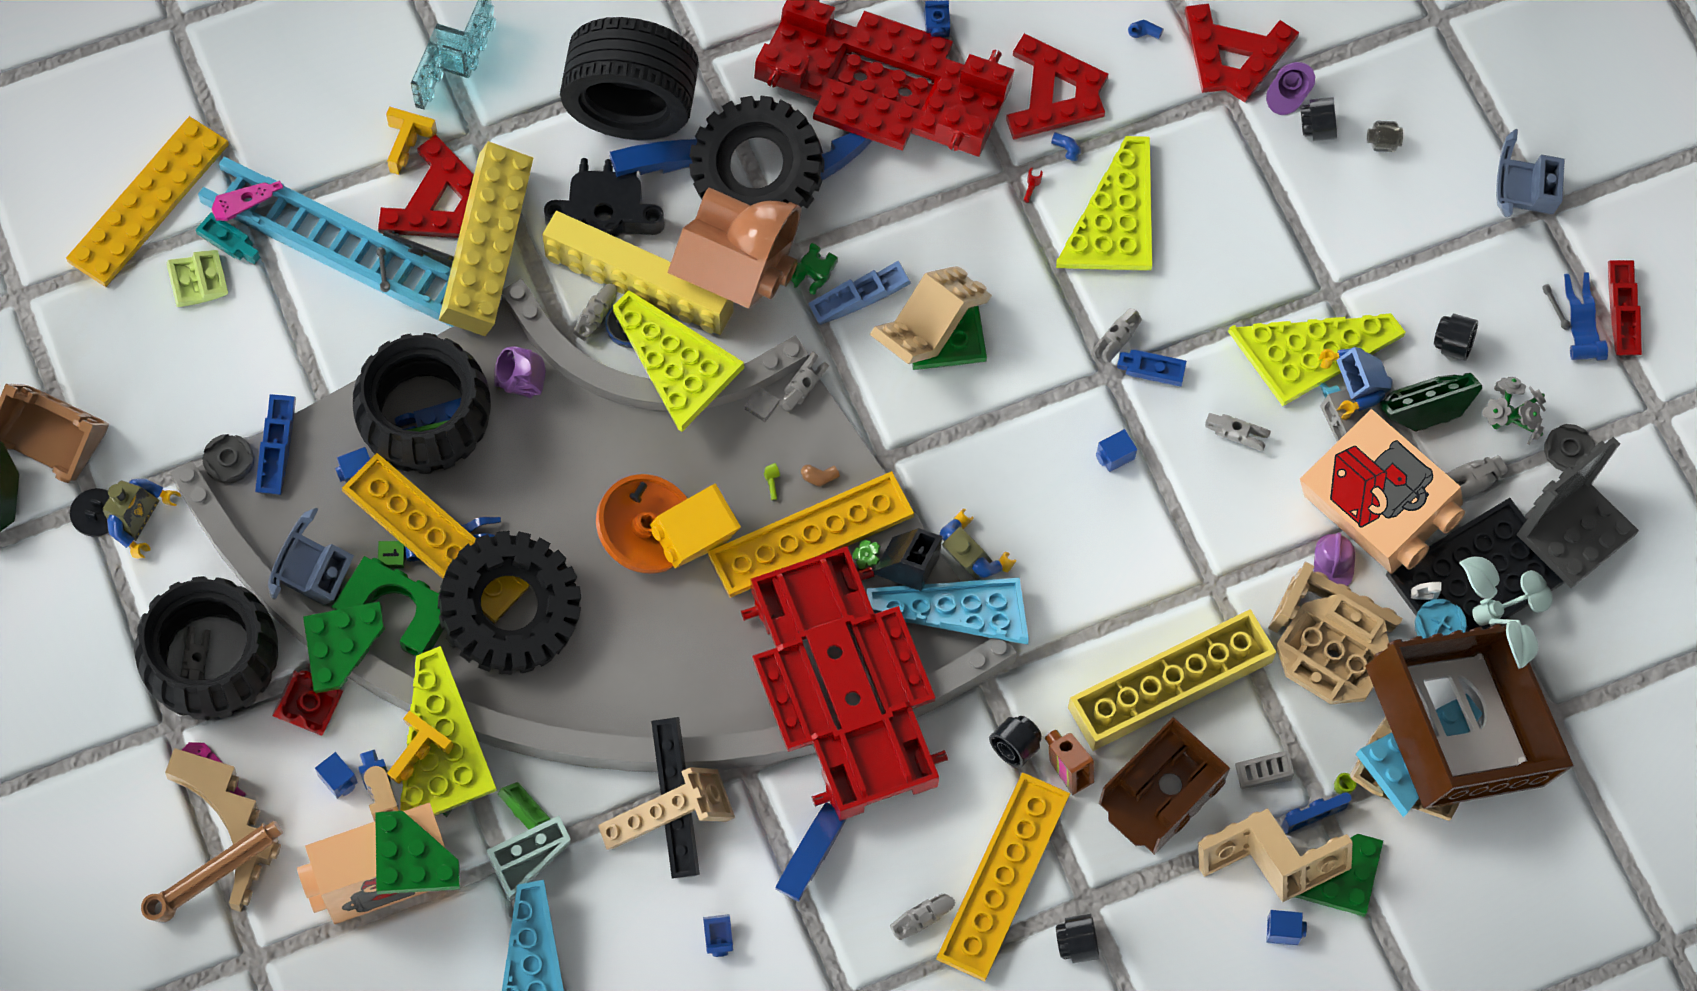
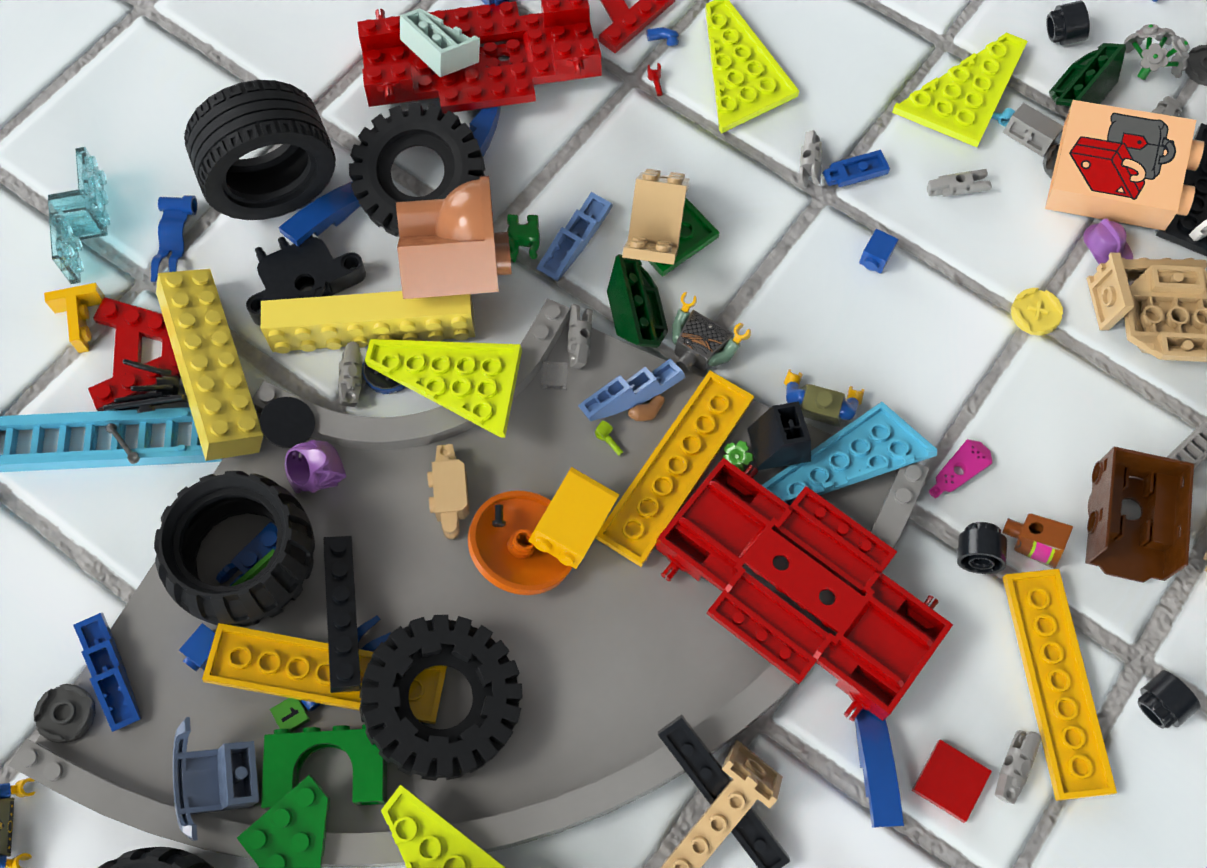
camera: 30 degrees left, 0 degrees up
light yellow brick [1068,609,1276,751] -> none
medium blue torso [1318,347,1393,420] -> none
none -> black plant [114,359,179,403]
none -> blue flag [151,195,197,282]
none -> black piece [260,397,315,448]
none -> black plate [323,536,361,693]
none -> light aqua wedge [400,8,480,77]
none -> tan hinge [427,444,470,540]
none -> medium blue slope [578,358,686,422]
none -> dark green wedge [607,254,668,348]
none -> torso [672,292,751,373]
none -> red tile [911,740,992,823]
none -> dark pink piece [929,439,992,498]
none -> light yellow tile [1011,288,1063,336]

